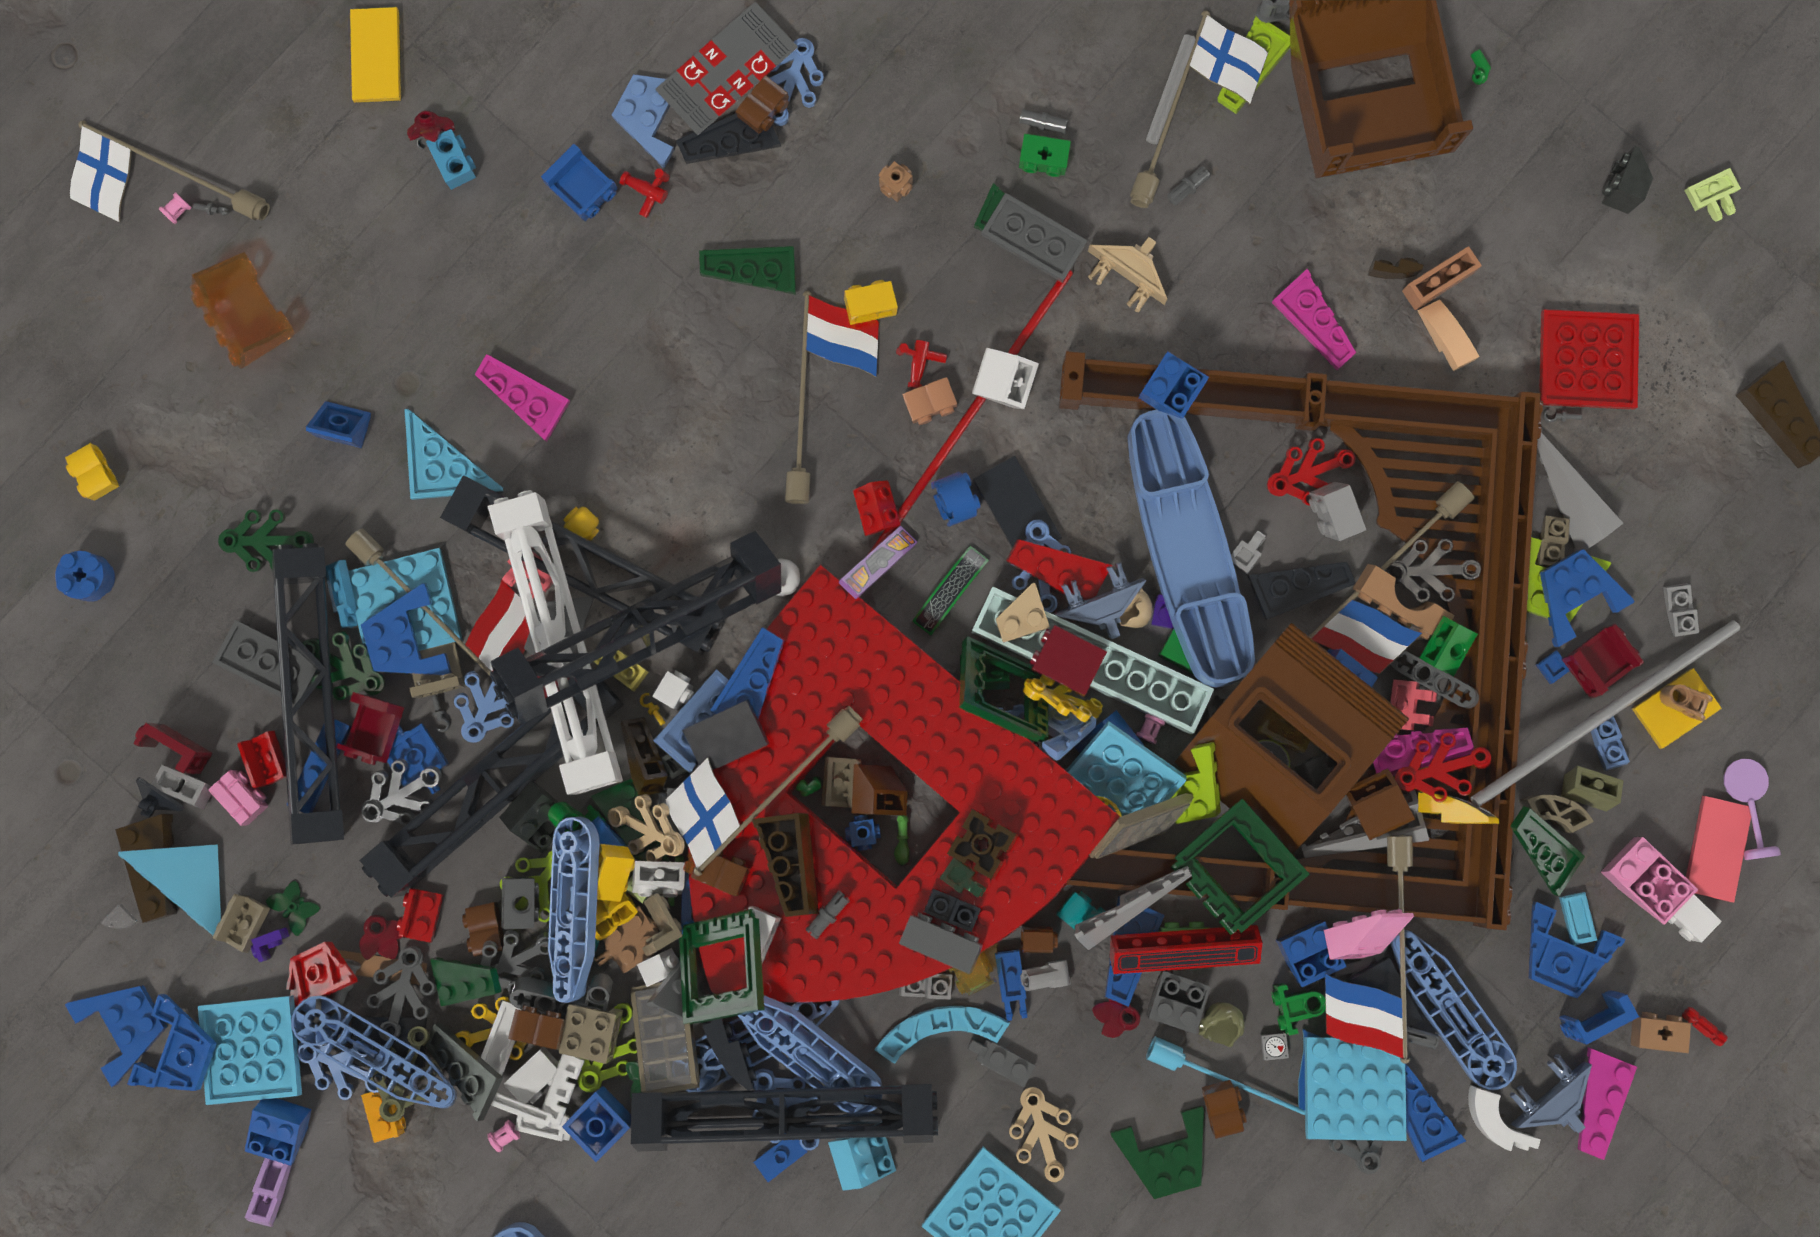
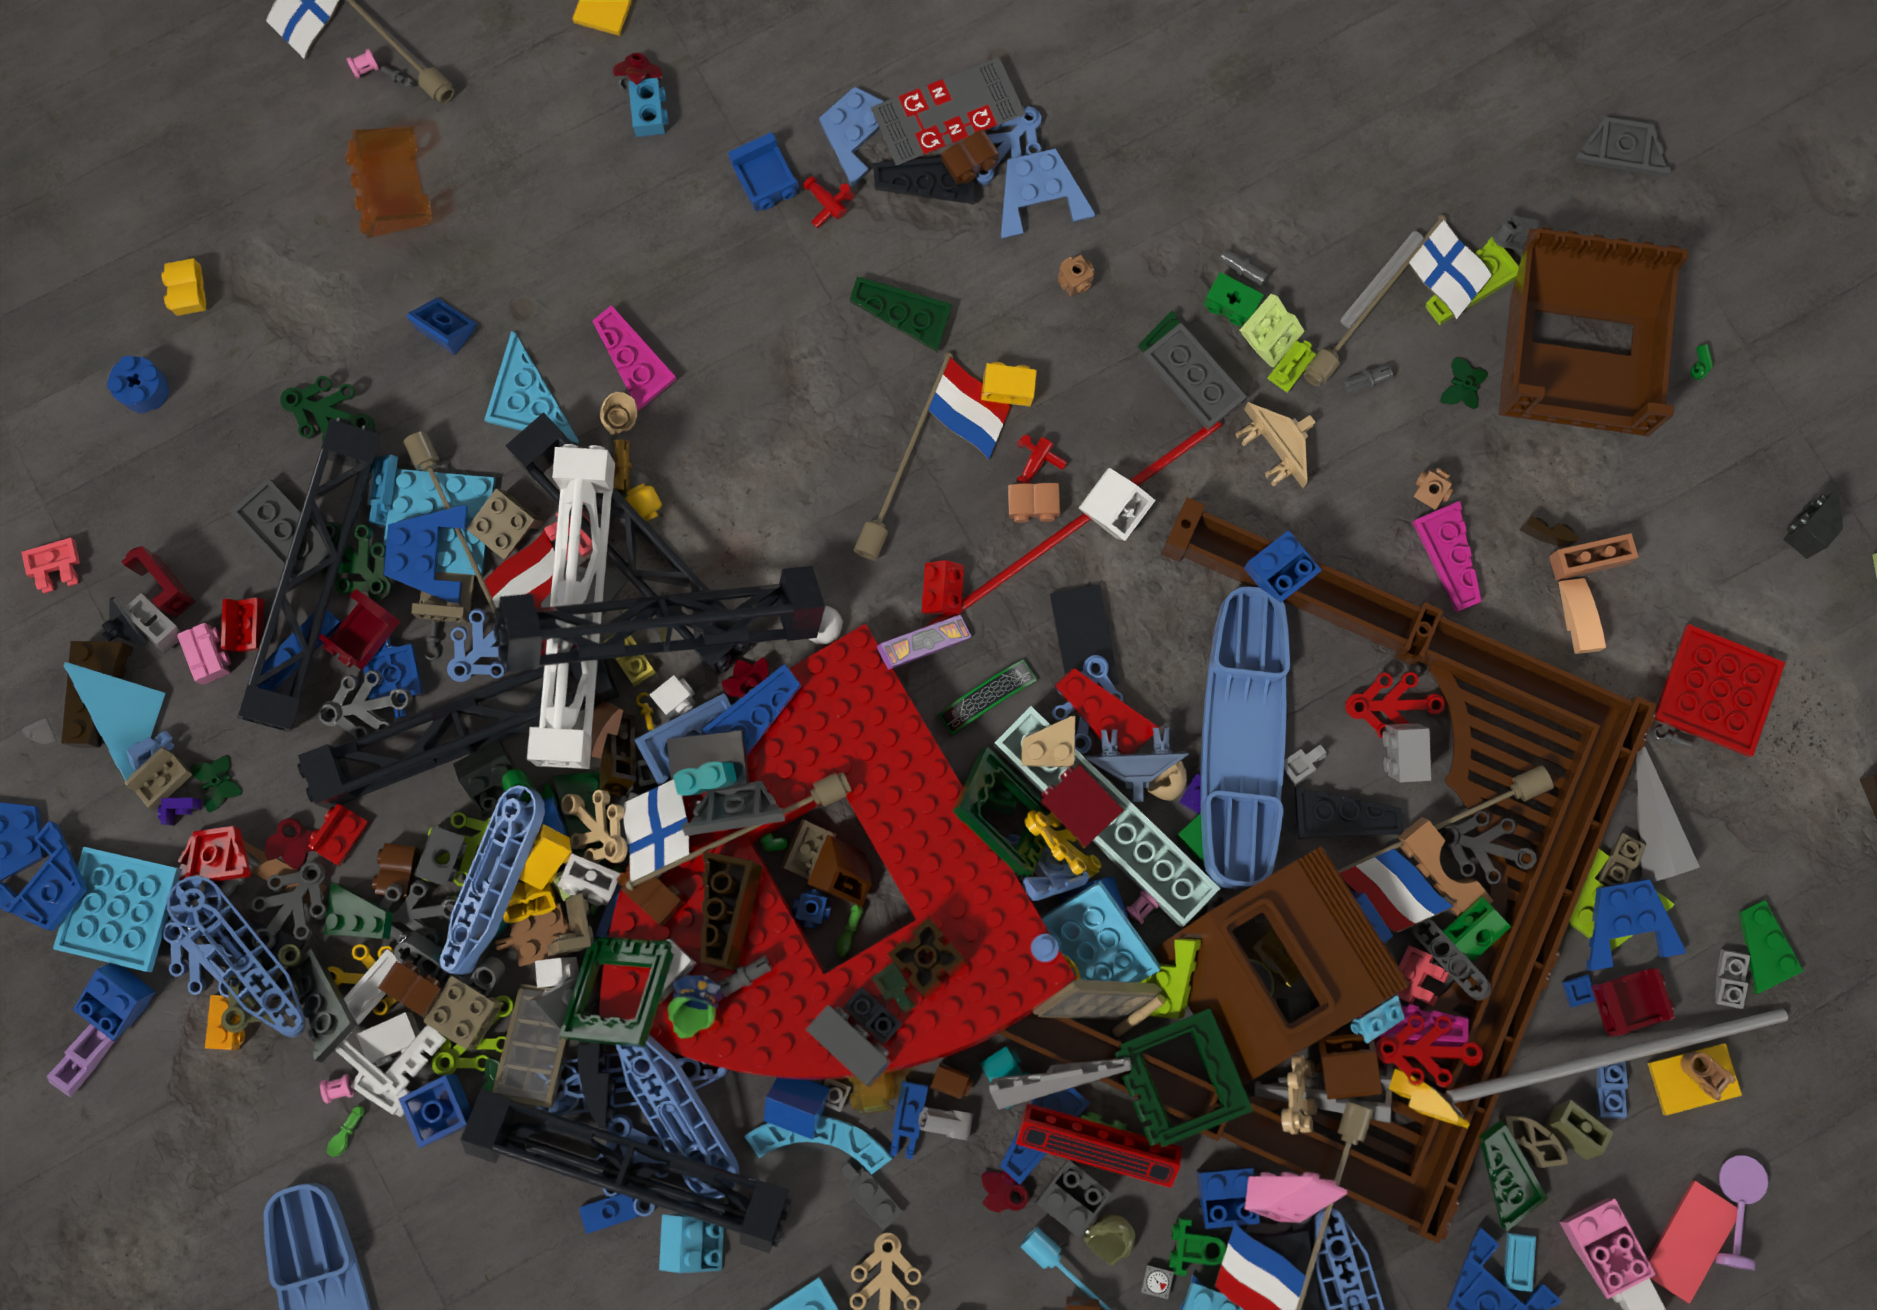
camera: 15 degrees right, 5 degrees down
blue brick [931,472,981,527] -> none
none -> coral plate [21,538,80,594]
none -> medium blue plate [126,731,175,771]
none -> bright green piece [327,1105,364,1157]
none -> dark tan bracket [467,489,544,559]
none -> nougat slope [582,701,624,758]
none -> tan hair [600,392,638,435]
none -> pearl gold pin [614,440,632,492]
none -> piece [668,975,724,1038]
none -> teal brick [673,761,737,796]
none -> dark grey wing [682,781,785,836]
none -> dark red plate [721,657,769,698]
none -> blue slope [763,1078,831,1140]
none -> medium blue wing [1000,149,1095,239]
none -> medium blue plate [1031,934,1059,962]
none -> tan piece [1112,994,1166,1037]
none -> yellowish green slope [1240,294,1304,367]
none -> lime hinge [1267,340,1316,393]
none -> tan plant [1282,1055,1317,1134]
none -> medium azure hinge [1351,995,1405,1043]
none -> medium nougat brick [1414,467,1454,510]
none -> dark green piece [1440,357,1487,409]
none -> green wing [1739,900,1803,994]

